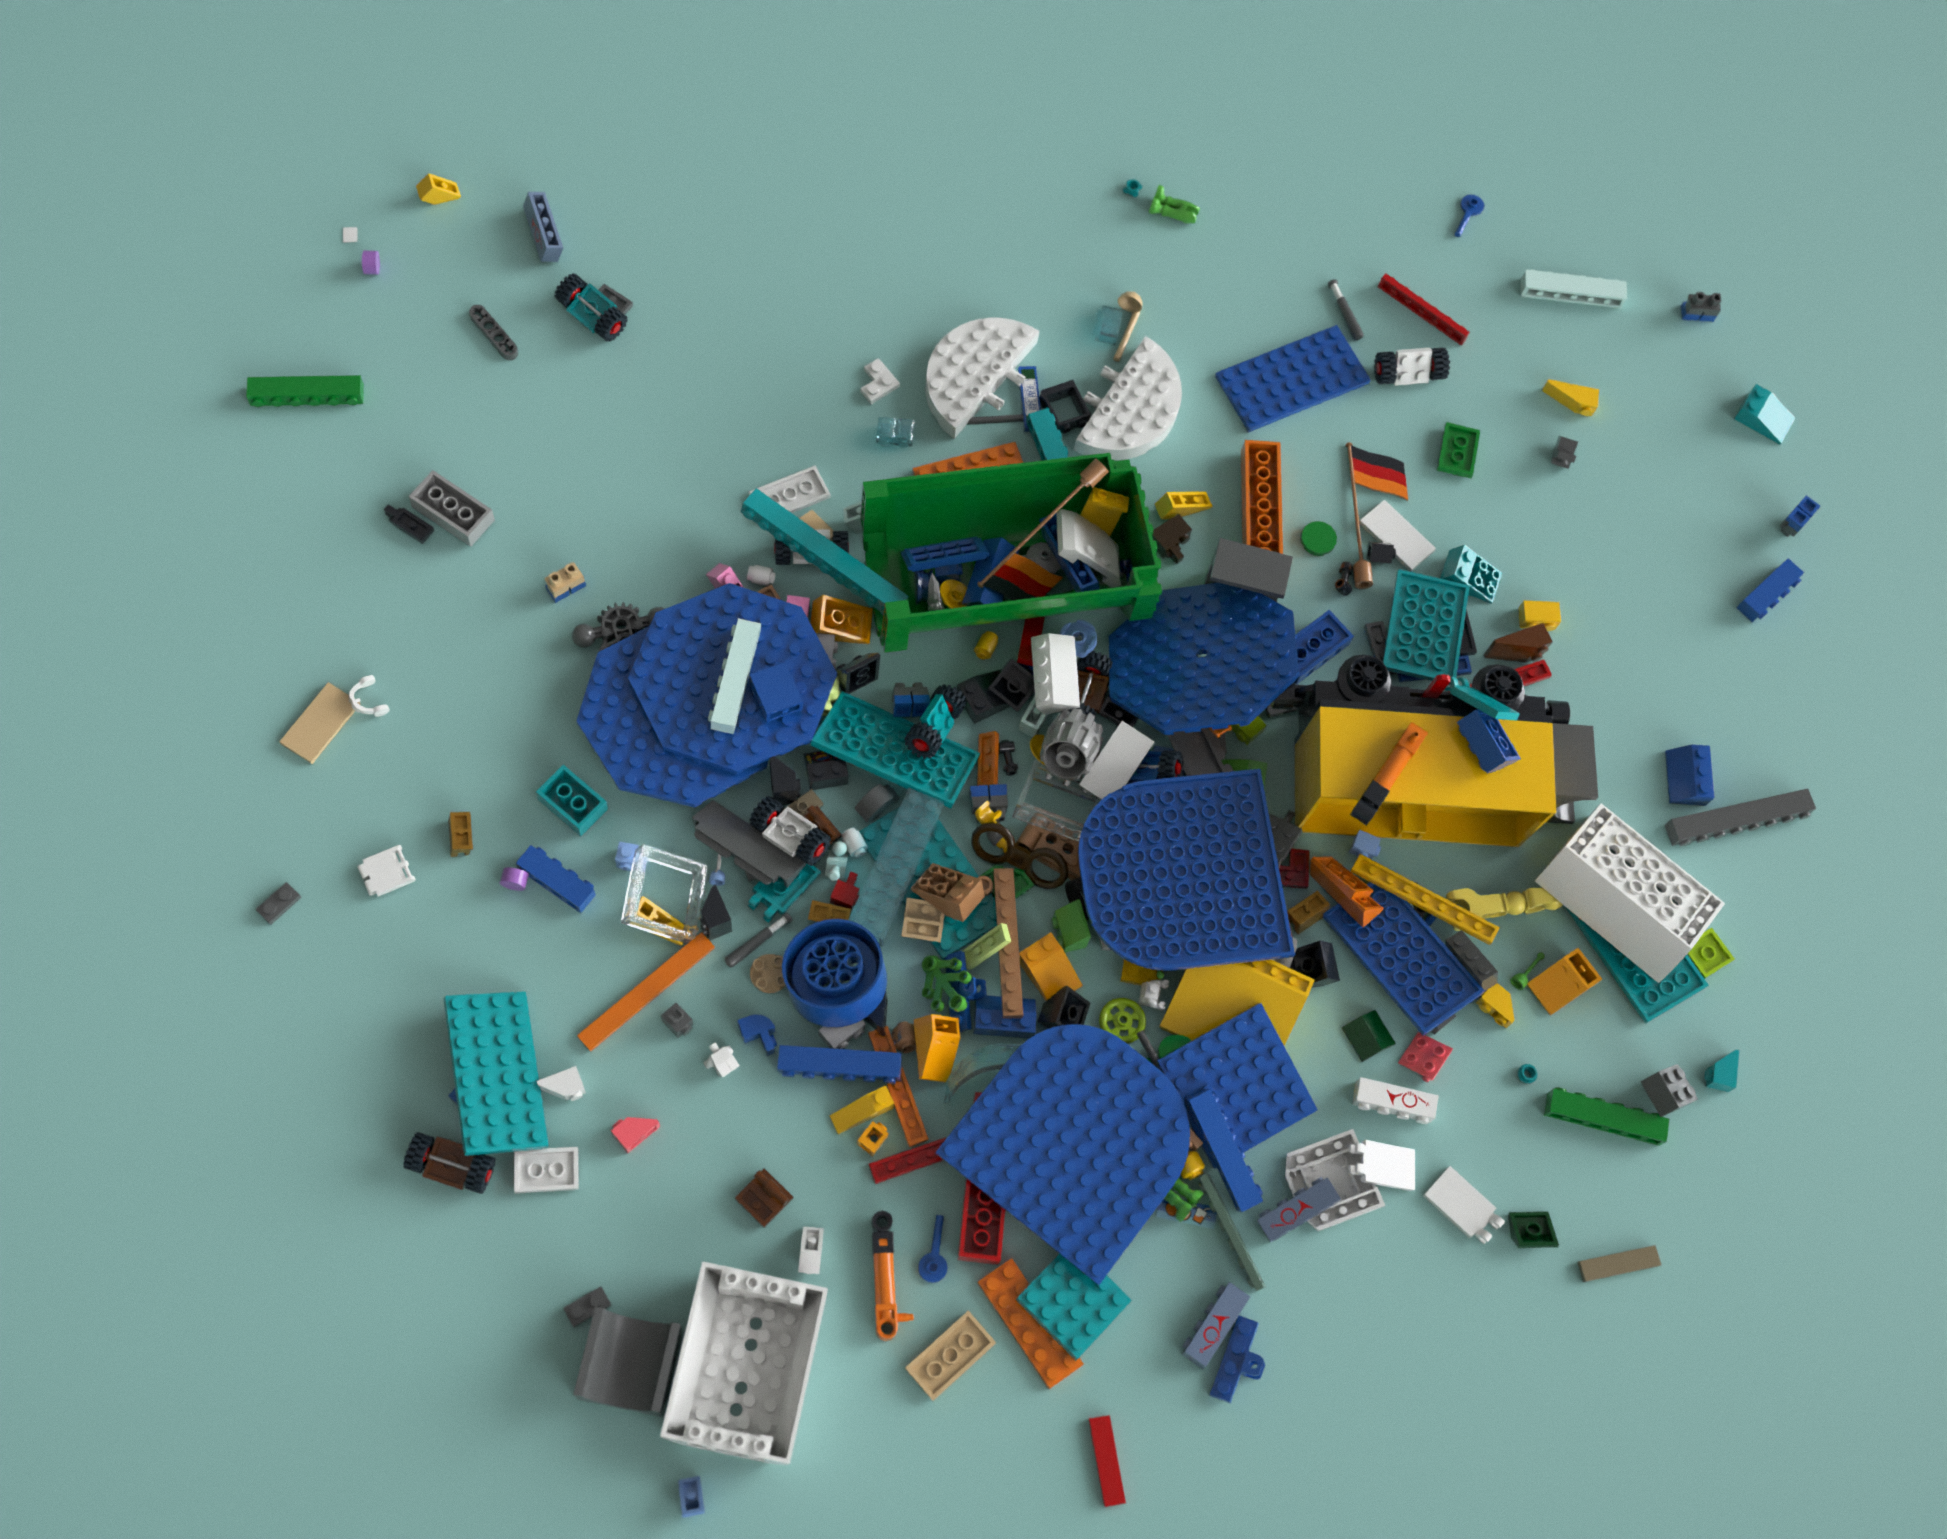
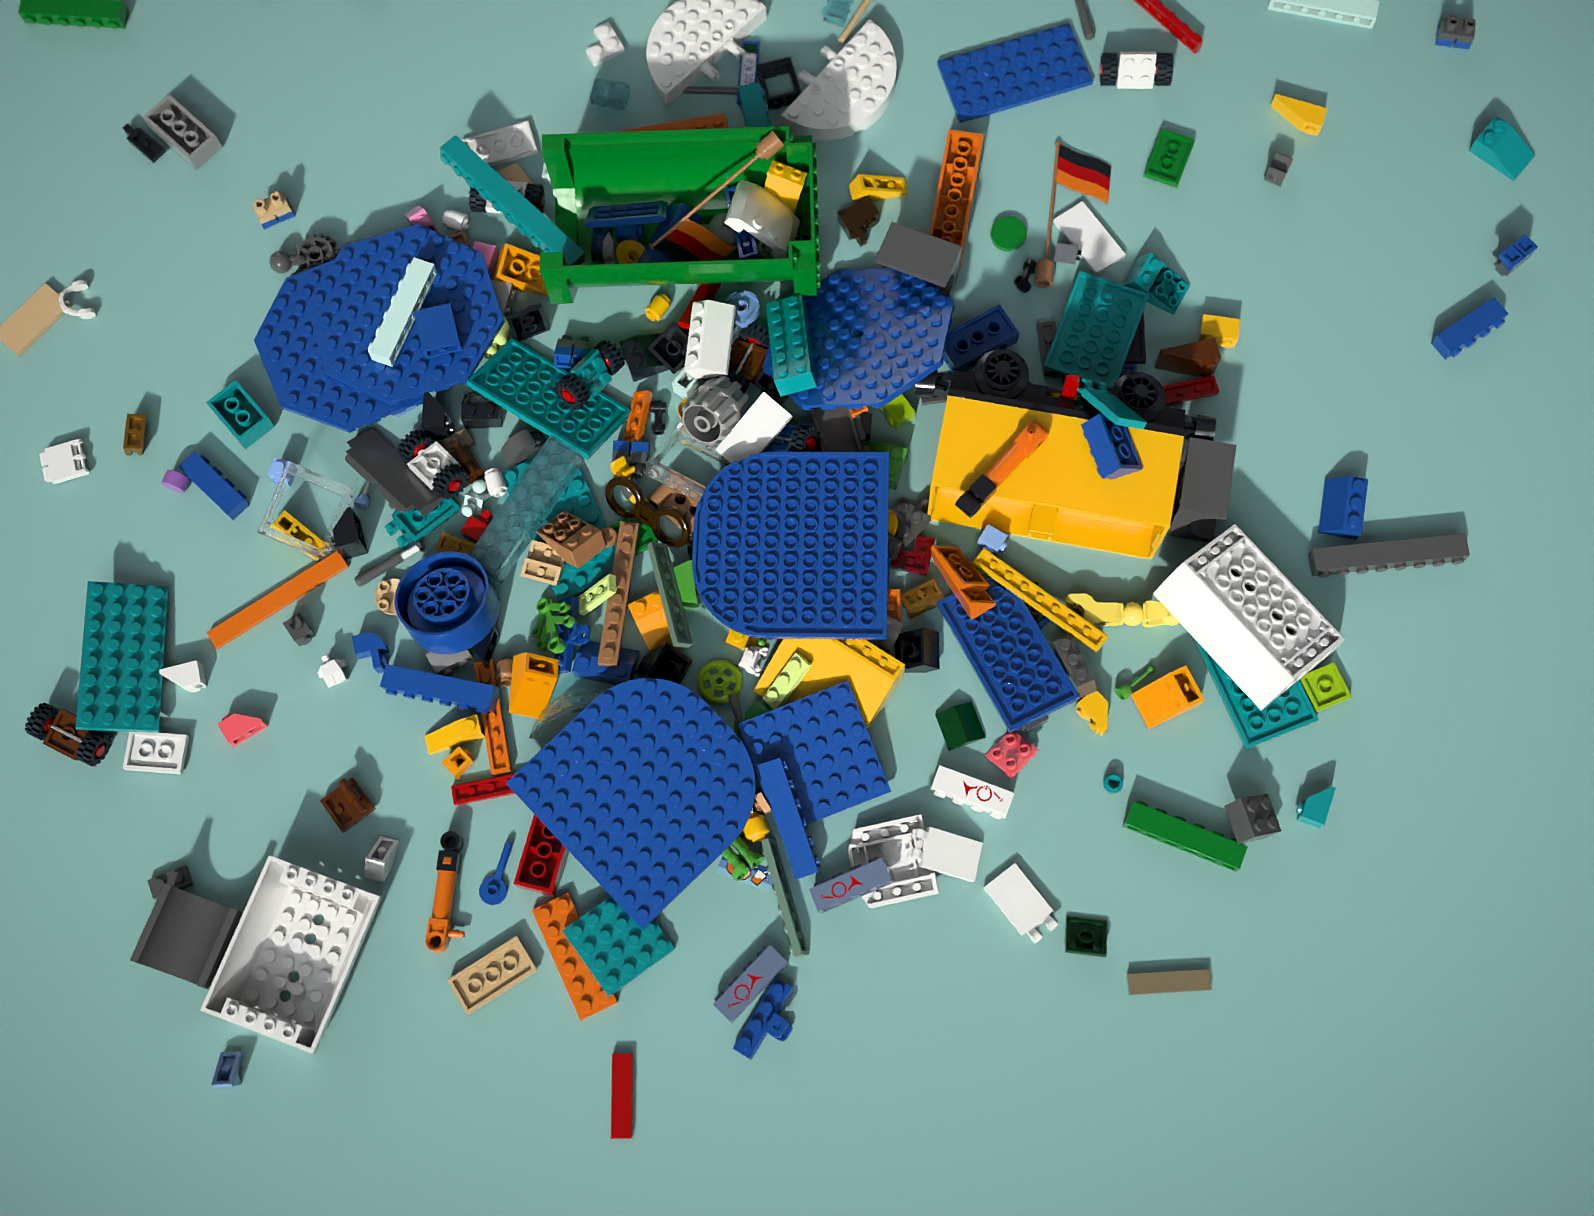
camera: 25 degrees right, 5 degrees up
none -> sand green plate [647,542,693,648]
none -> yellowish green plate [763,653,812,709]
none -> teal brick [766,294,817,397]

